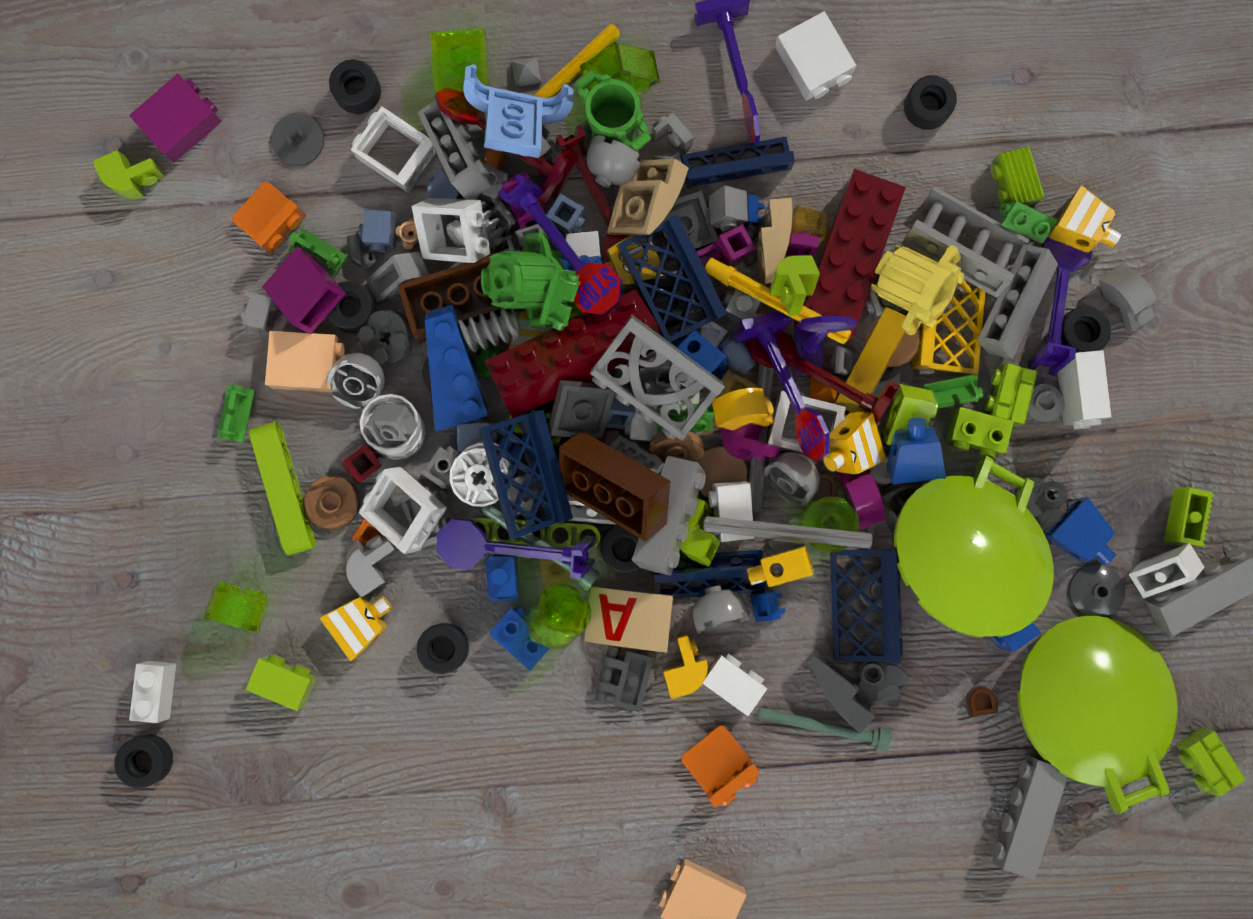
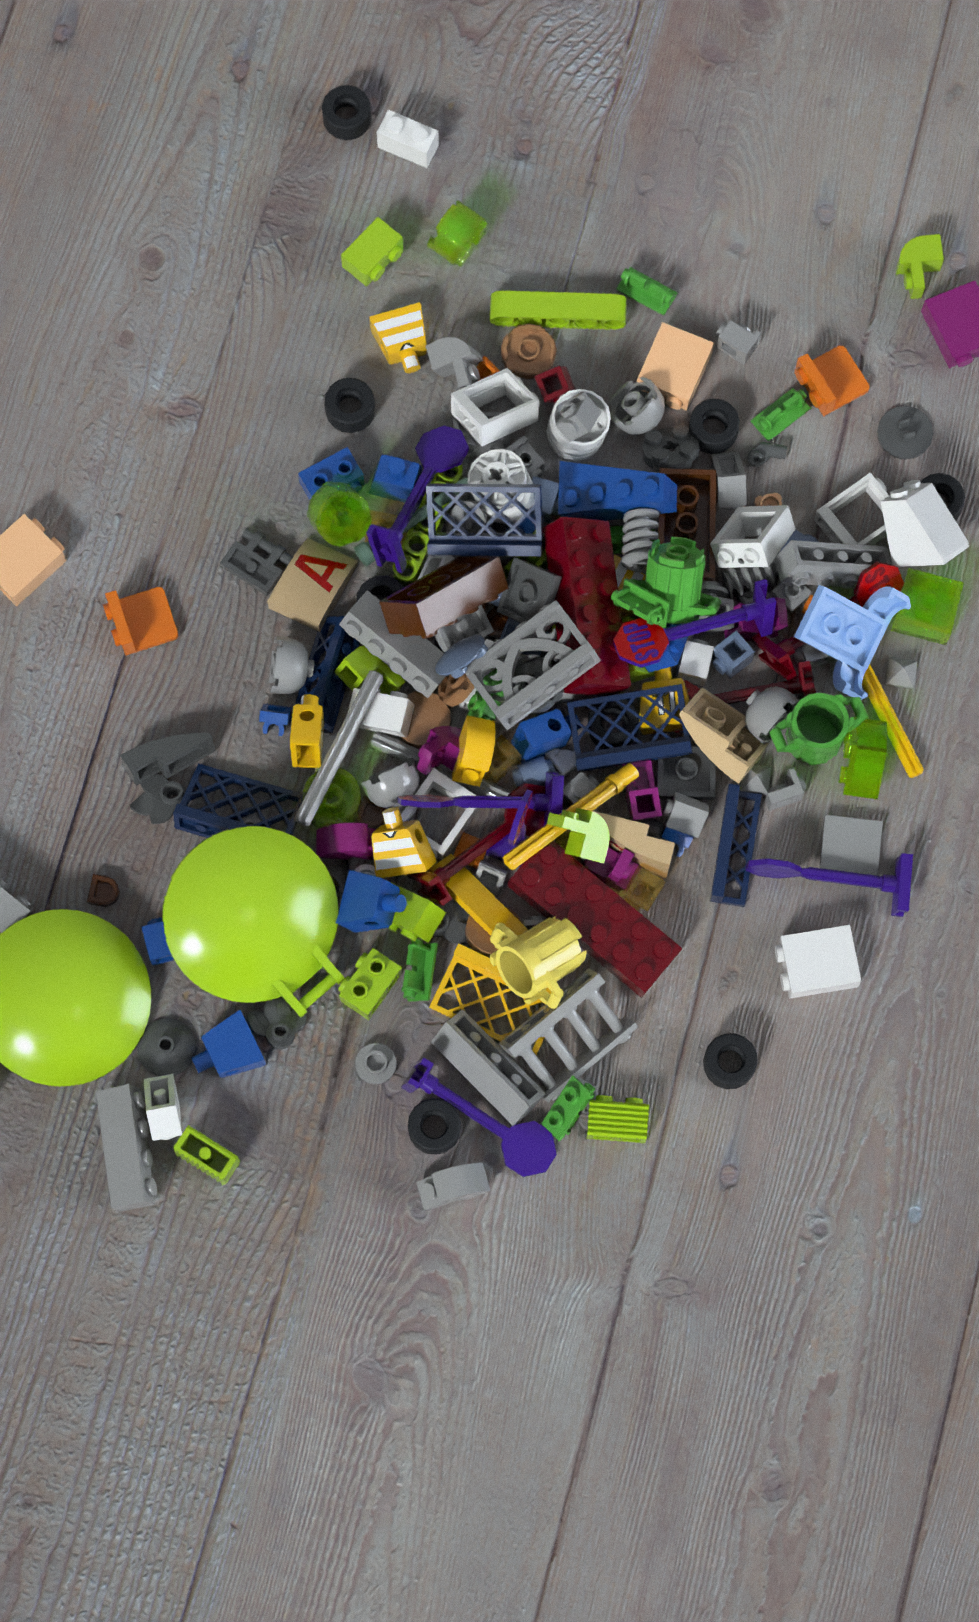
camera: 105 degrees right, 10 degrees down
magenta brick [262,247,346,335] -> none
sand blue brick [359,210,396,253] -> none
yellow brick [663,634,708,699] -> none
white brick [702,653,767,716] -> none
sand green piece [757,708,891,752] -> none
lime brick [984,363,1037,427] -> none
yellow torso [1048,186,1122,252] -> none
white brick [1057,350,1111,430] -> none
none -> sand blue dish [435,635,488,679]
none -> light grey tile [819,815,883,876]
none -> white slope [881,480,969,567]

